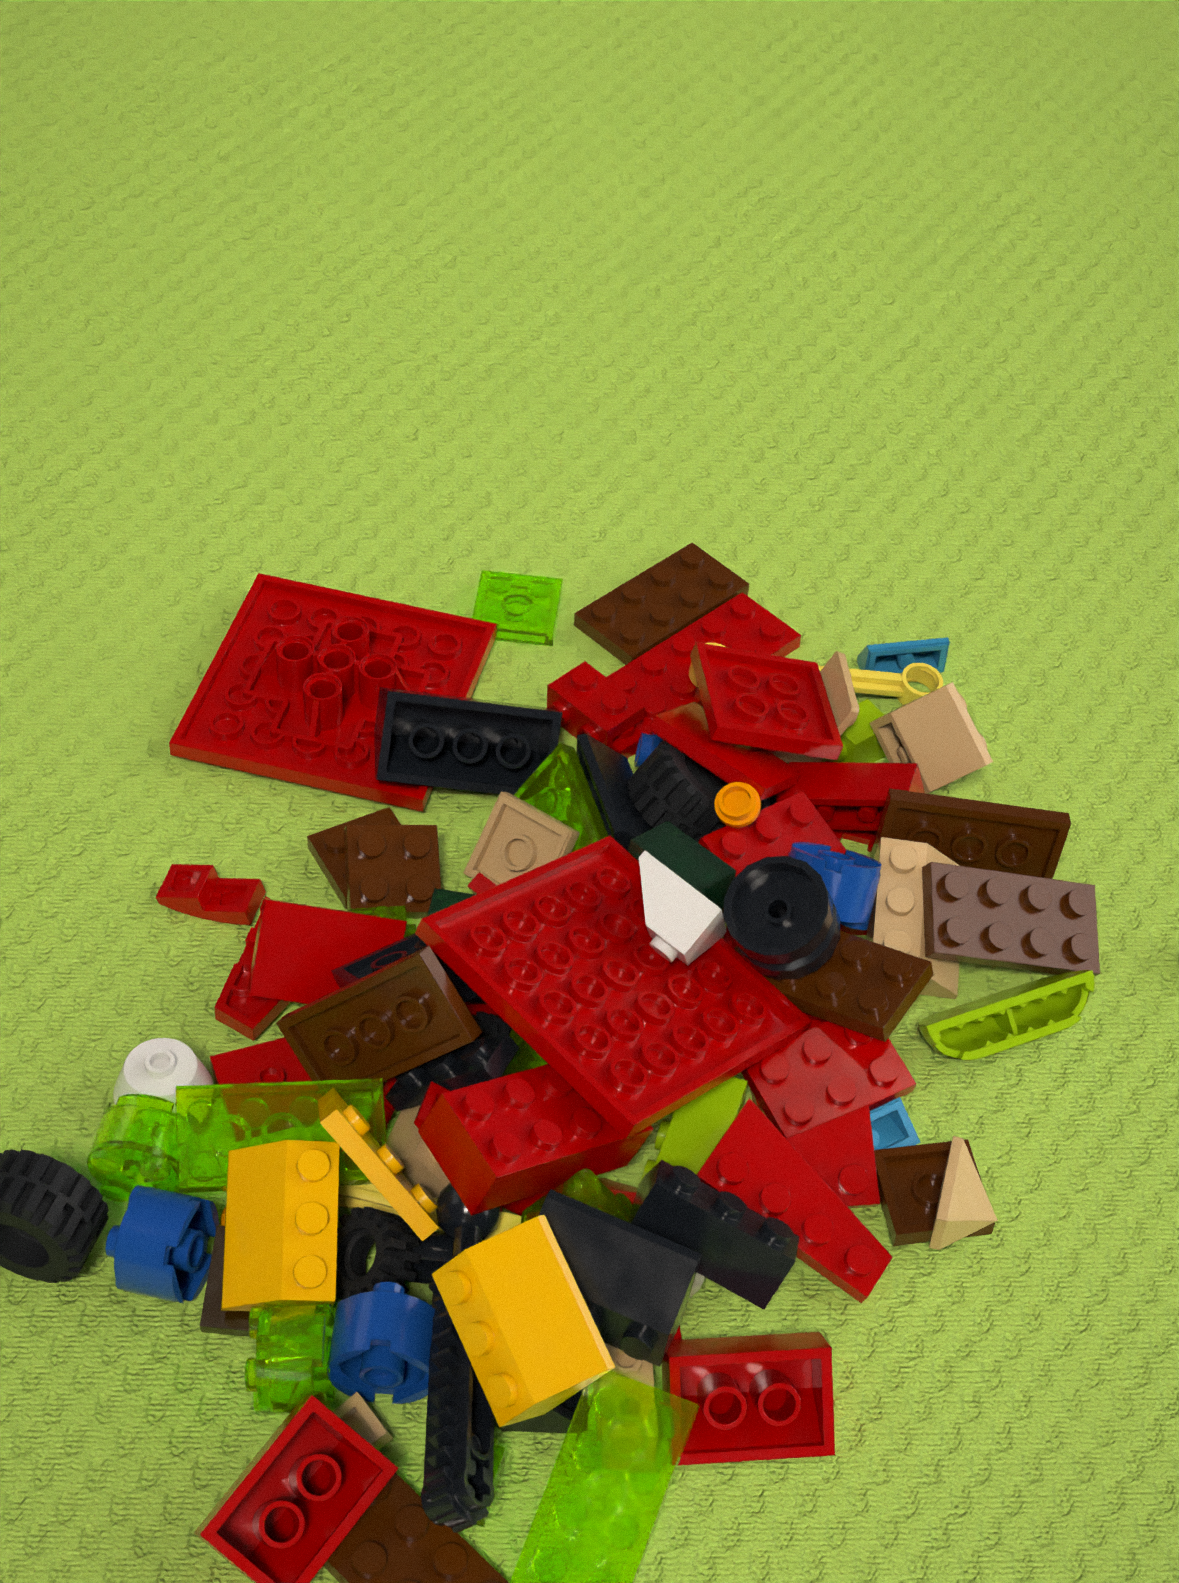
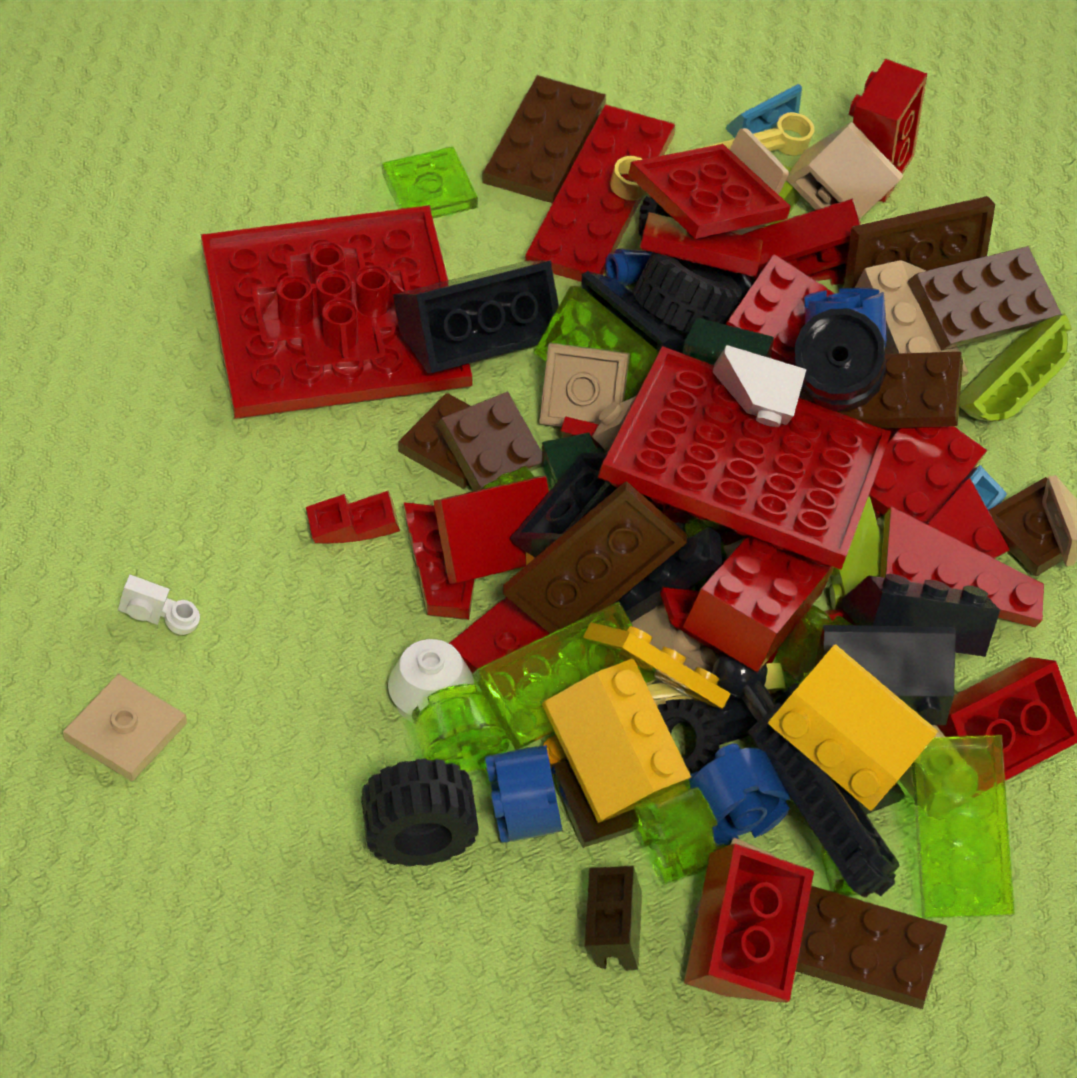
camera: 25 degrees left, 5 degrees up
red bracket [547,661,645,749] -> none
light orange plate [714,782,761,828] -> none
none -> dark brown hinge [585,866,642,970]
none -> red brick [849,59,927,203]

